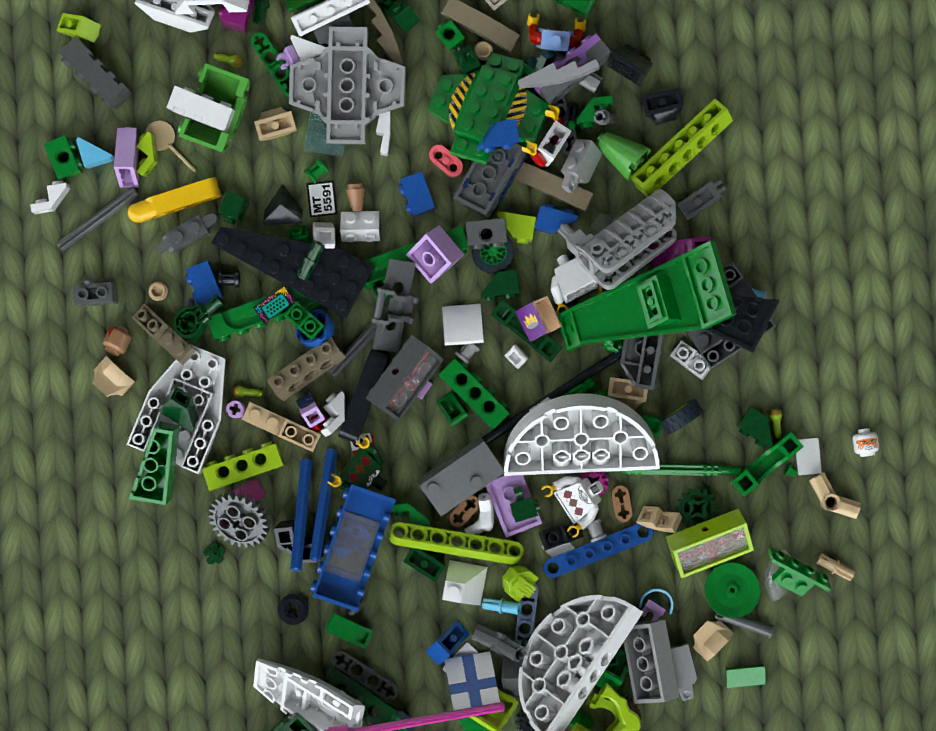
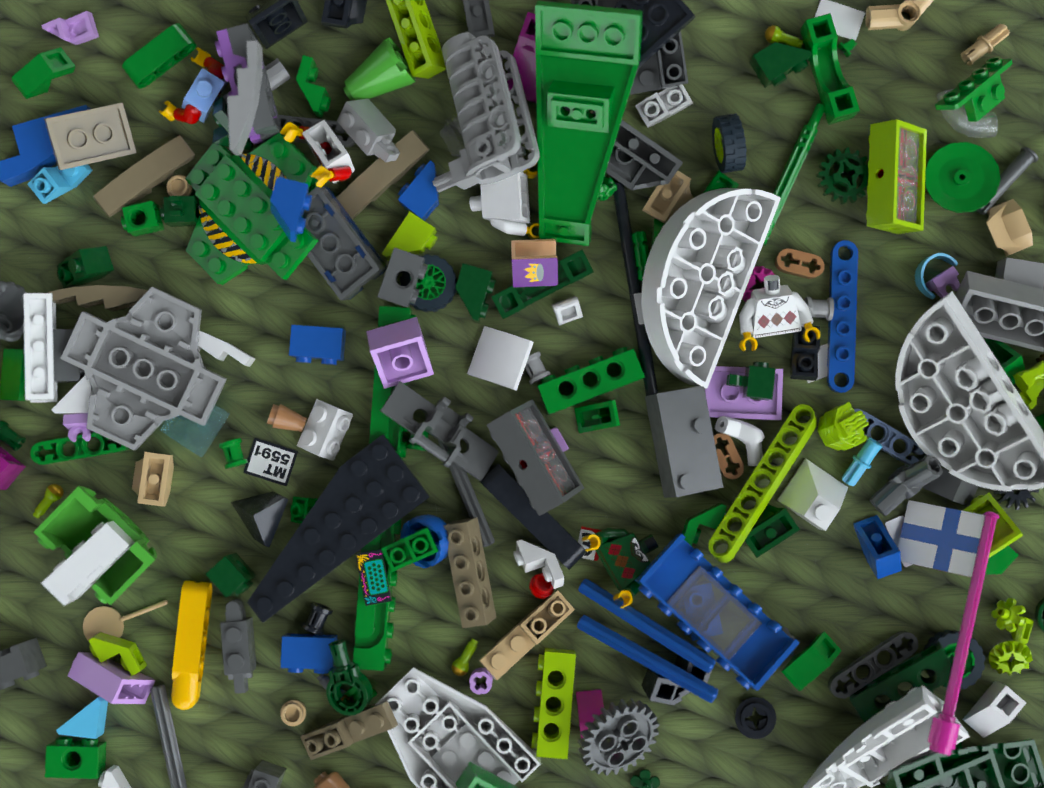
camera: 70 degrees left, 0 degrees up
dark green slope [159,386,198,432] -> none
lavender leg [296,393,325,428] -> none
dark green pin [297,240,325,280] -> none
white slope [313,222,335,249] -> none
coral plate [429,145,463,178] -> none
black piece [566,103,578,131] -> none
dark grey pin [594,109,617,125] -> none
tan slope [636,506,682,533] -> none

